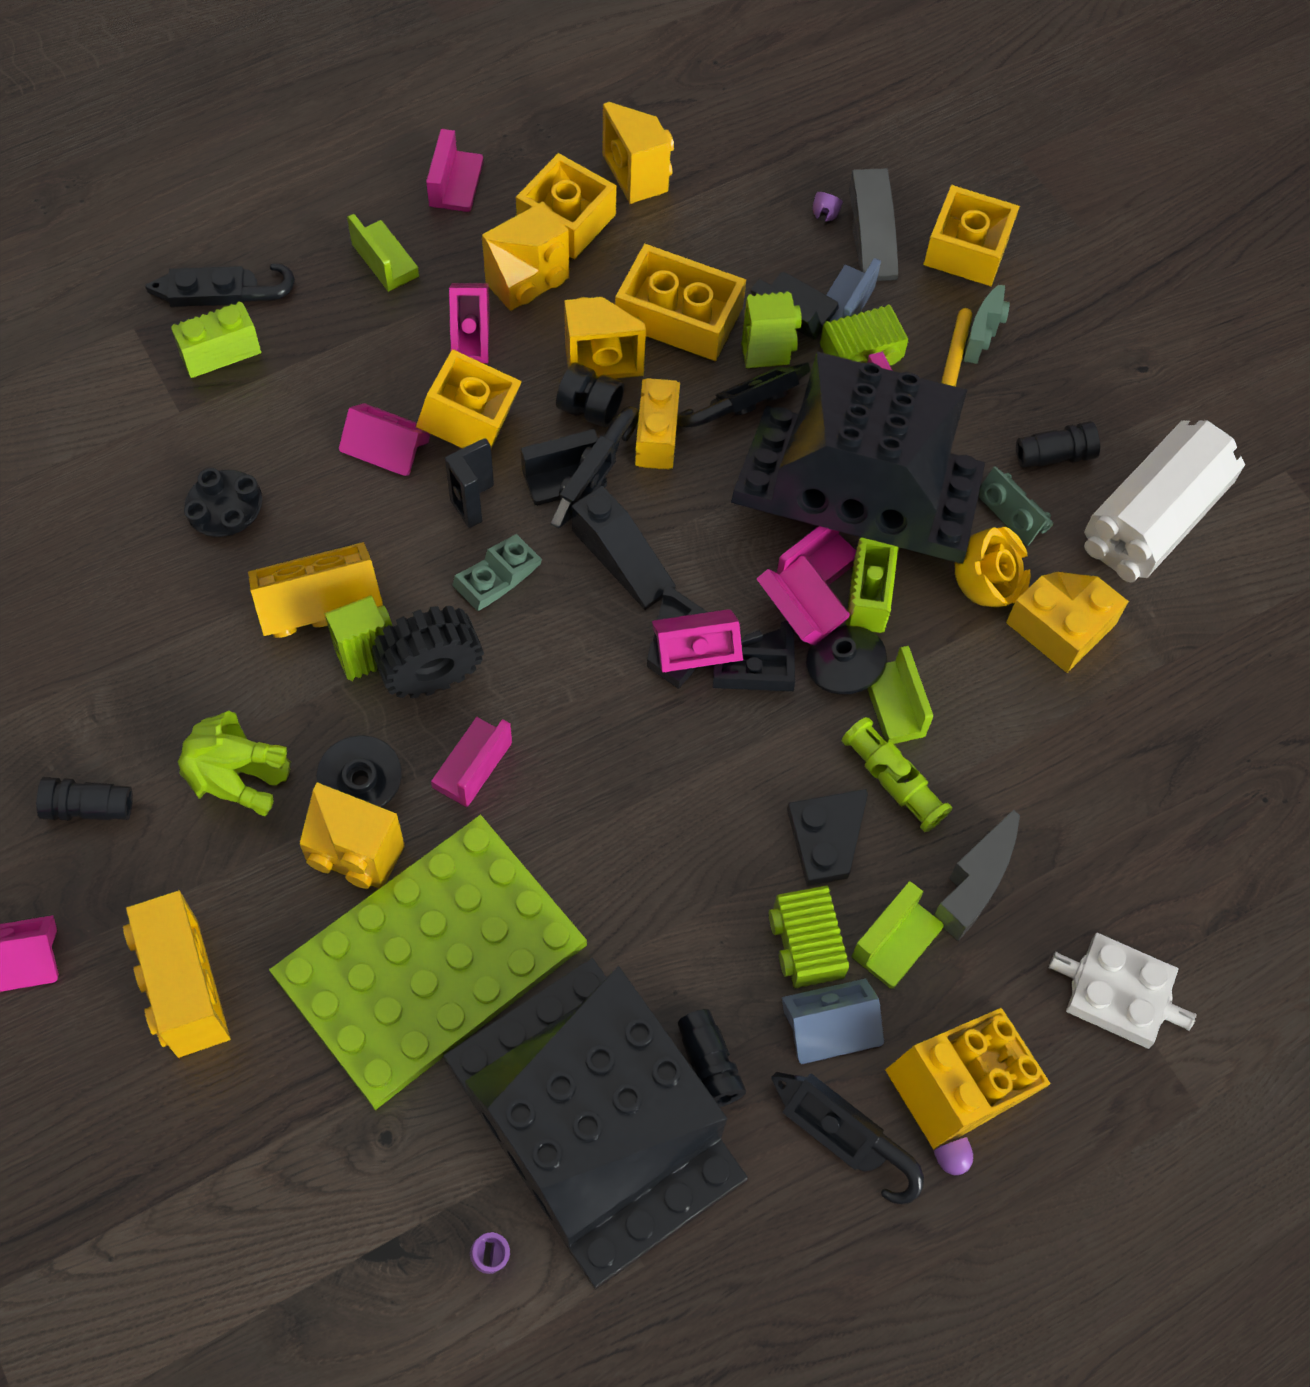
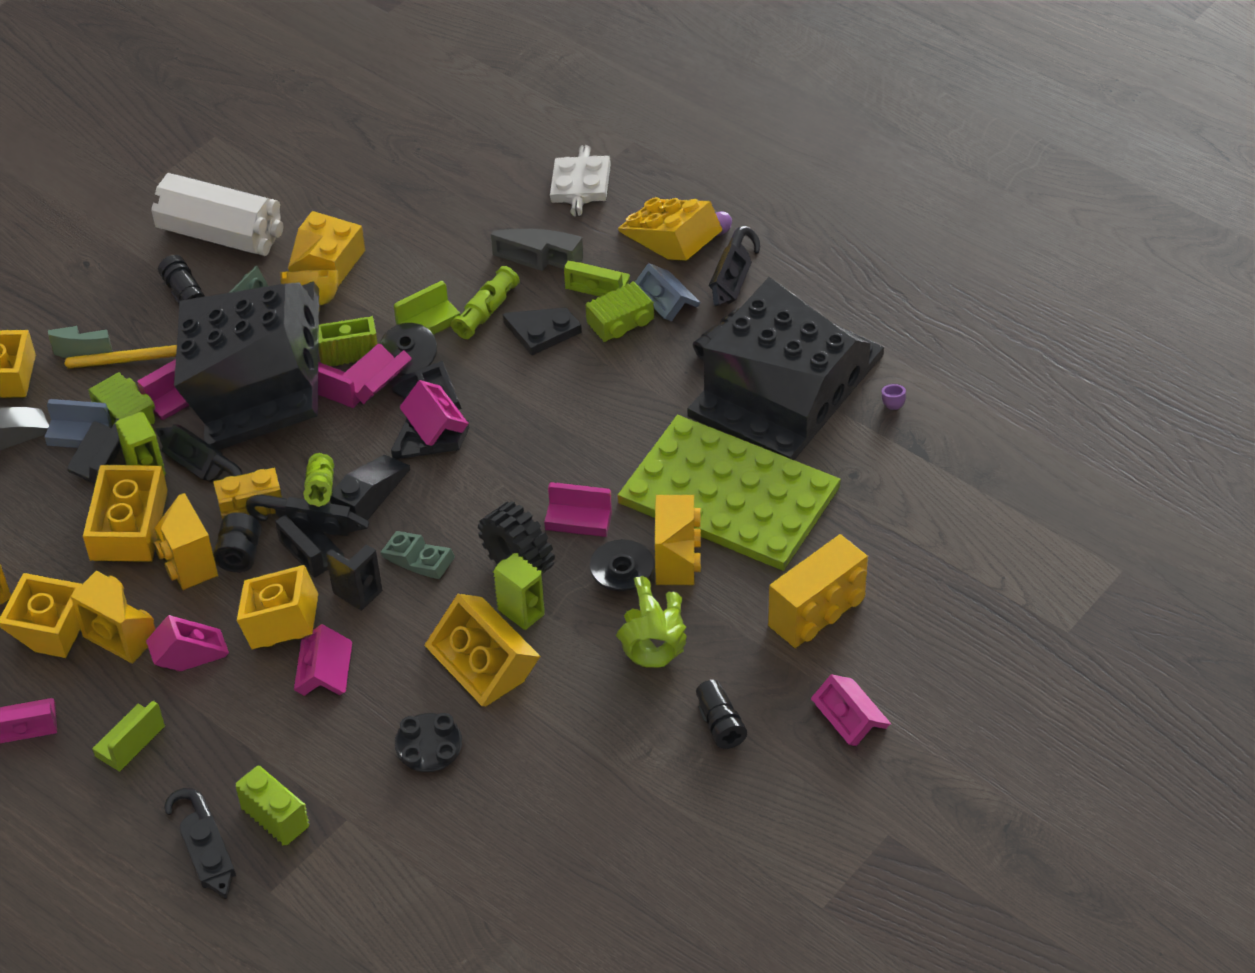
camera: 105 degrees left, 15 degrees down
none -> lime piece [303,453,334,507]

